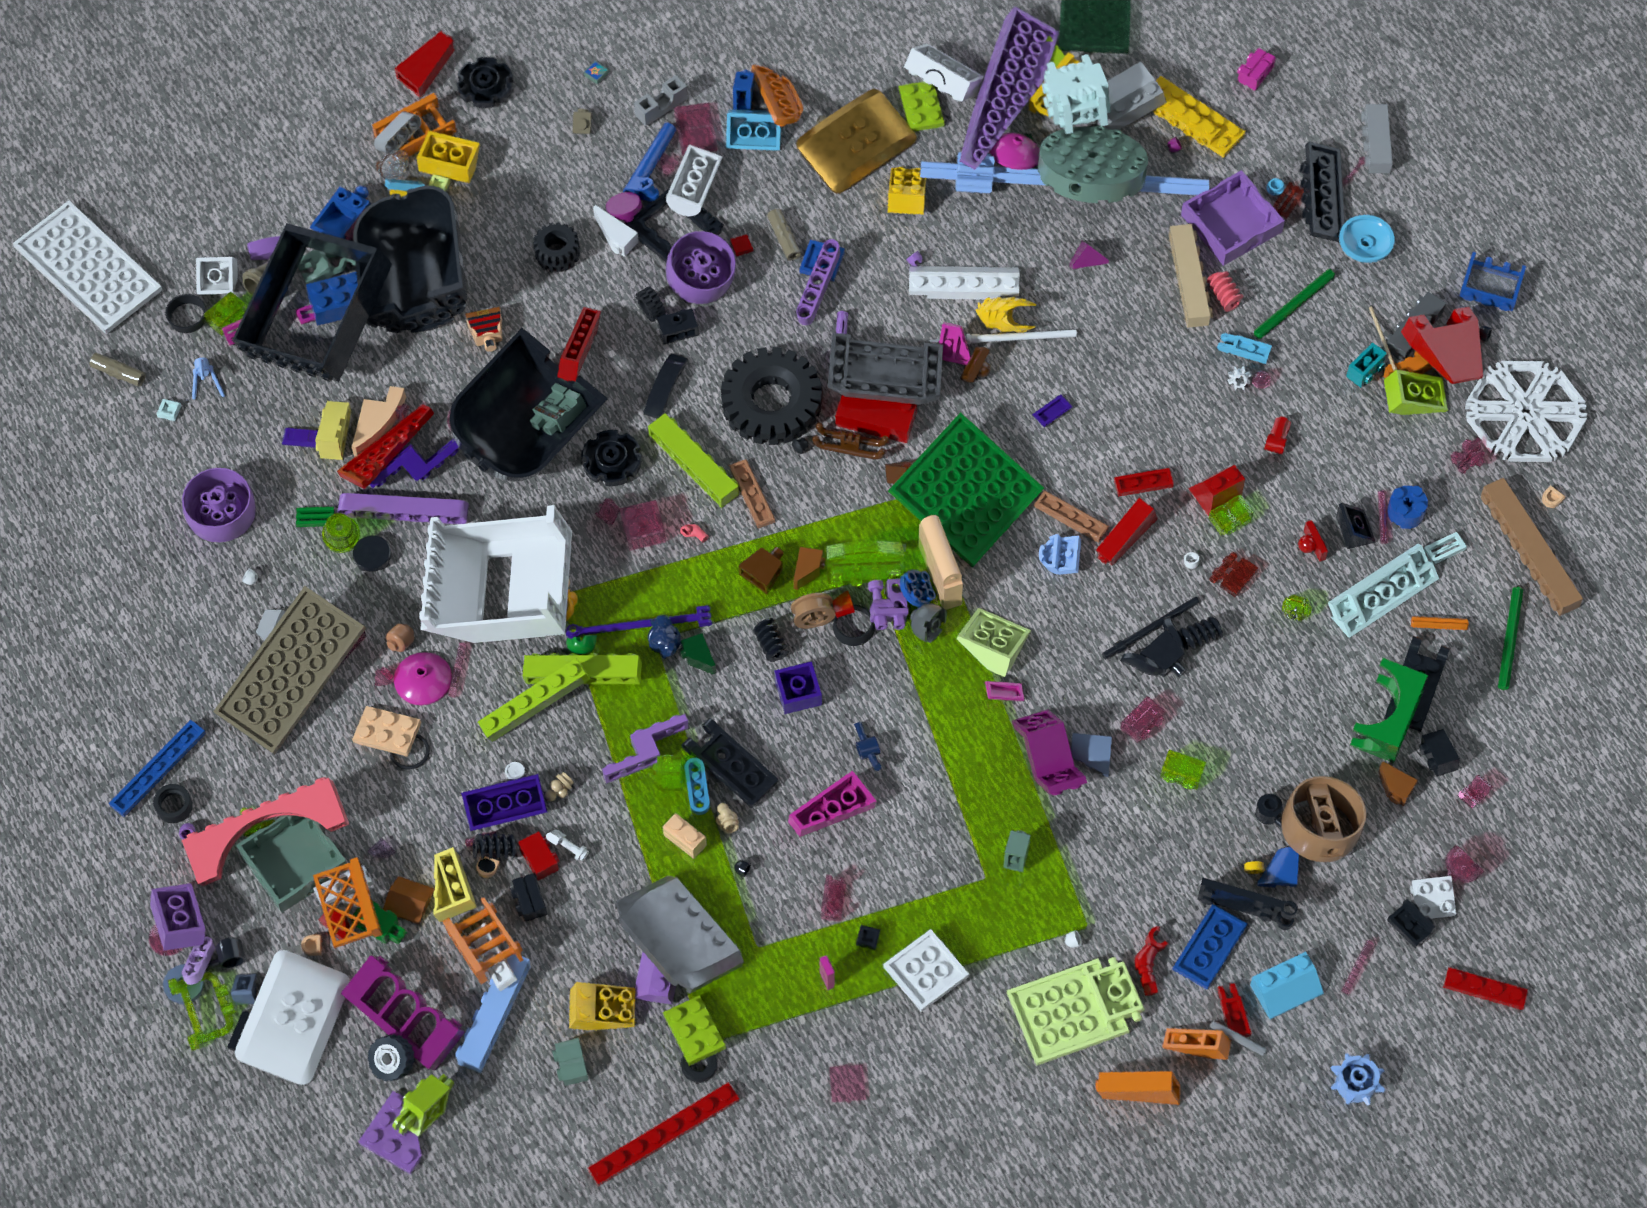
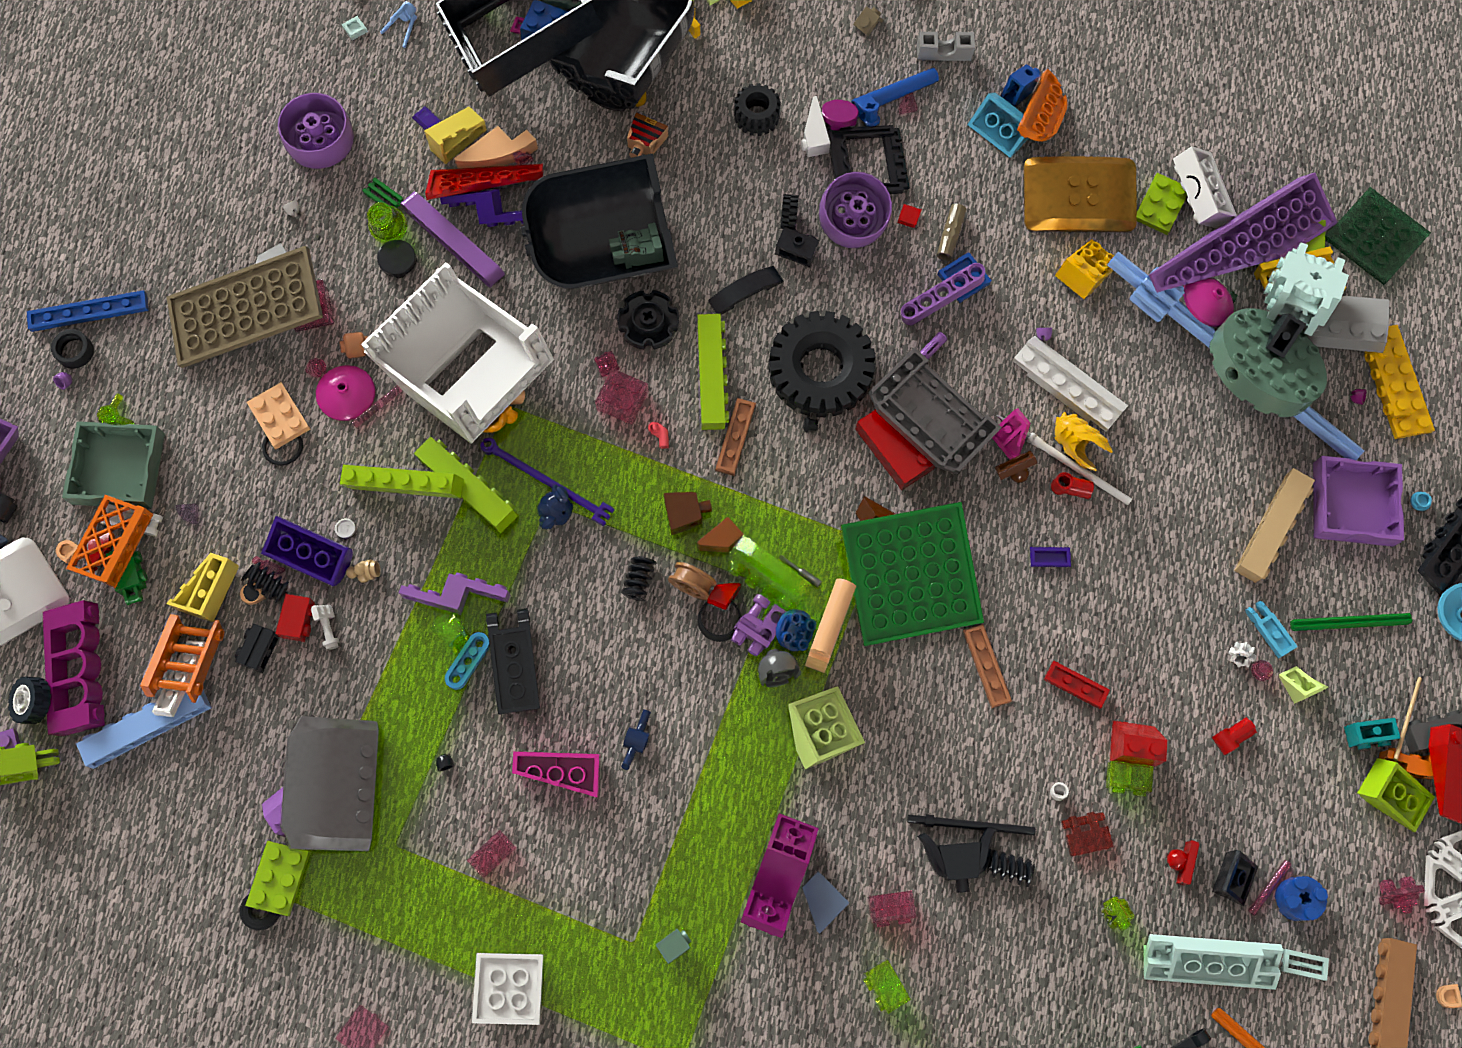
camera: 35 degrees right, 10 degrees up
coral arch [182,777,349,886] -> none
dark orange slope [383,876,435,925] -> none
sand green brick [552,1038,589,1086] -> none
red brick [557,307,601,382] -> none
green hair [566,635,597,655] -> none
yellow slope [569,982,635,1030] -> none
red plate [588,1082,740,1187] -> none
light nougat brick [663,813,707,859] -> none
white brick [666,145,723,216] -> none
clear pink piece [674,103,717,156] -> none
dark green slope [679,633,716,674] -> none
tan piece [716,803,739,834] -> none
dark purple brick [774,661,822,714] -> none
reddish brown piece [812,423,889,460] -> none
dark pink tile [819,956,835,990] -> none
black tile [856,925,880,950] -> none
dark pink tile [985,681,1024,701] -> none
light blue slope [1039,534,1081,575] -> none
magenta slope [1069,241,1109,269] -> none
red slope [1096,498,1158,566] -> none
coral piece [1207,271,1243,312] -> none
clear red tile [1273,182,1304,219] -> none
none -> red piece [1051,472,1094,499]
none -> black slope [1266,314,1306,358]
none -> yellowish green slope [1279,666,1329,704]

